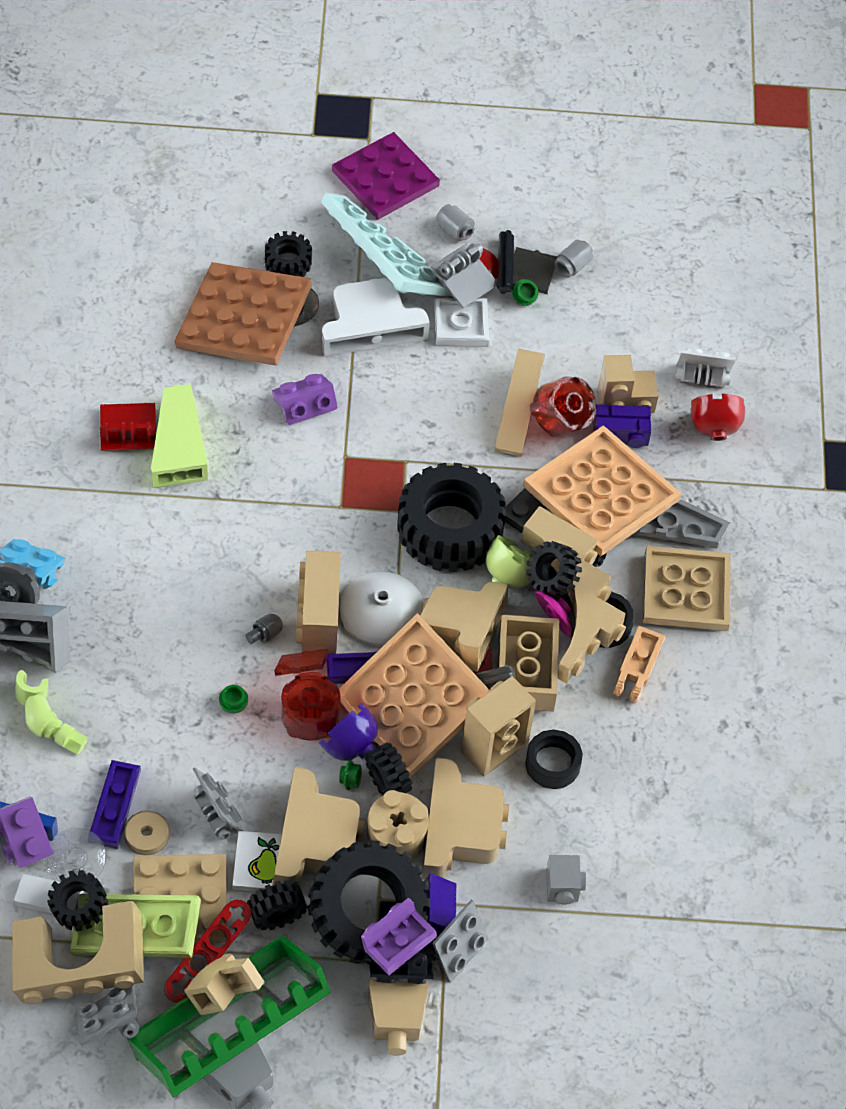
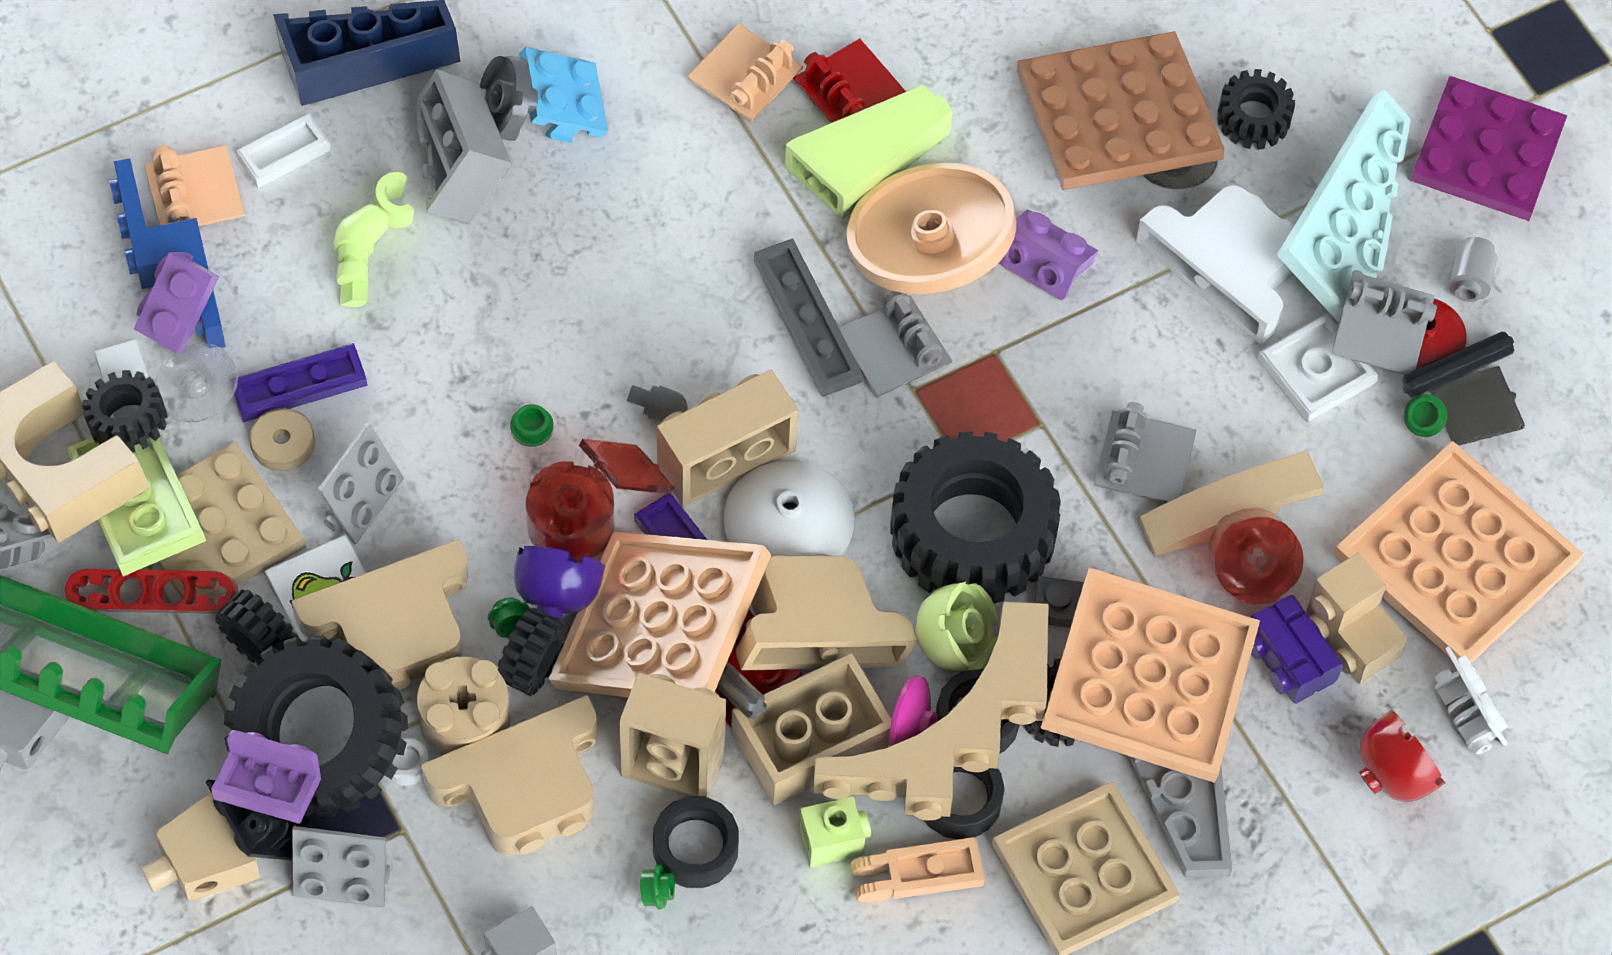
camera: 60 degrees right, 5 degrees up
tan brick [185,954,264,1015] -> none
dark purple tile [425,873,457,933] -> none
black tyre [526,541,582,596] -> none
light grey brick [554,240,593,277] -> none
none -> green plate [640,864,675,910]
none -> light nougat hinge [687,23,803,122]
none -> dark grey plate [754,238,862,397]
none -> yellowish green brick [799,796,871,867]
none -> light grey hinge [839,291,952,398]
none -> light nougat dish [847,163,1017,294]
none -> light grey hinge [1094,402,1197,503]
none -> light nougat plate [1333,441,1584,663]

